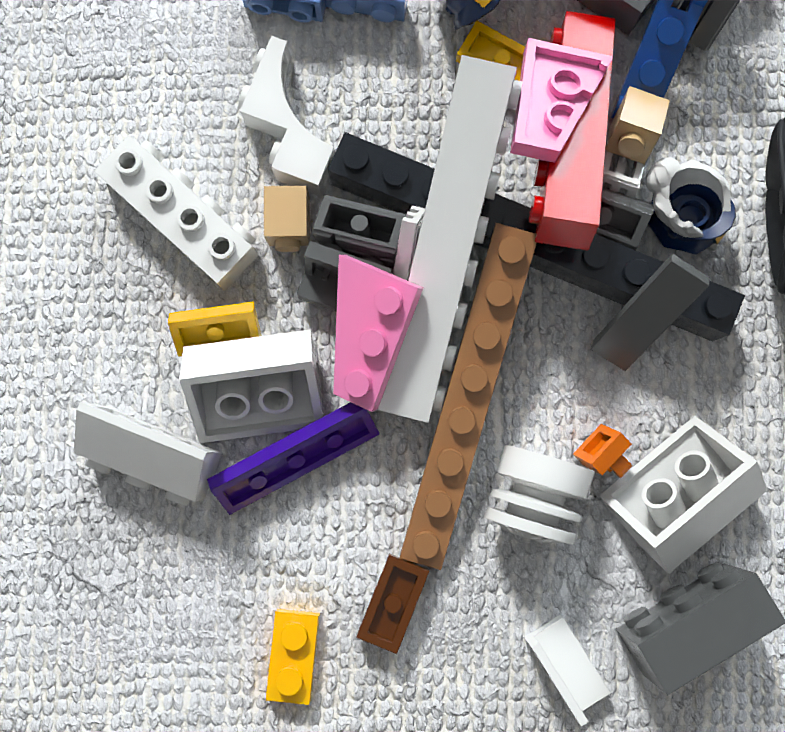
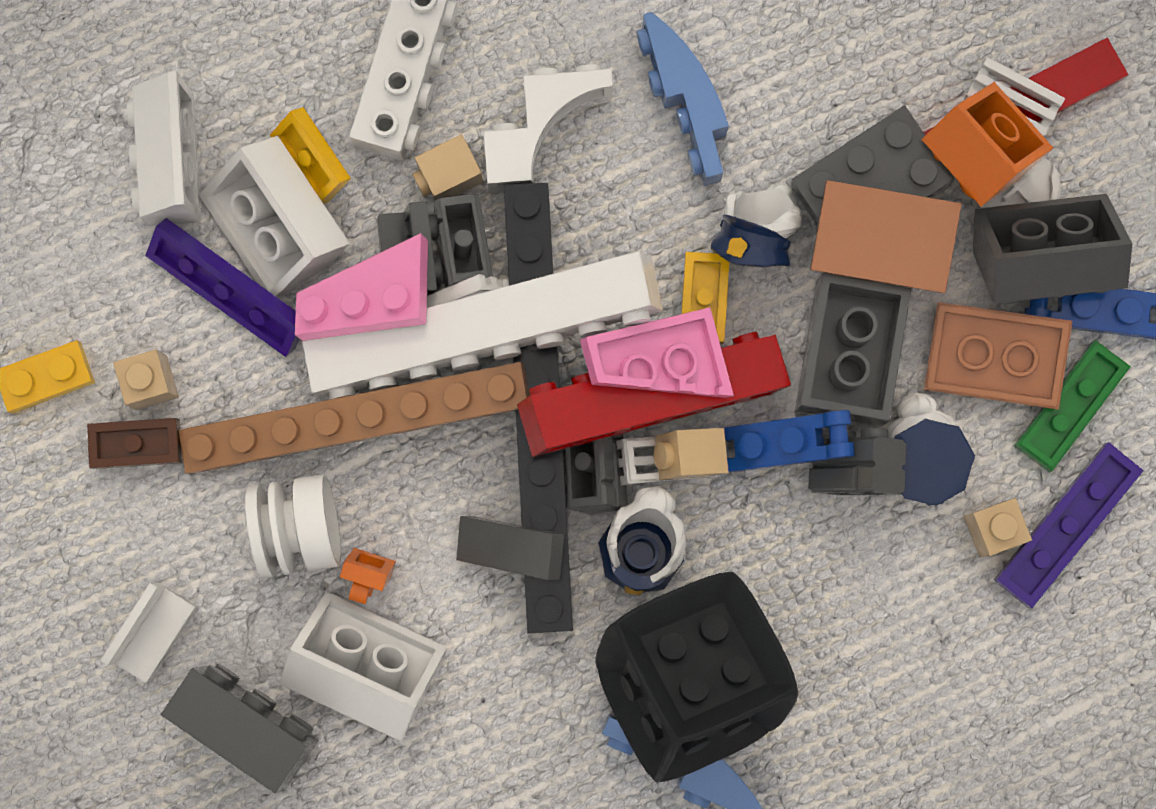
camera: 65 degrees right, 0 degrees up
none -> tan brick [113,349,179,410]

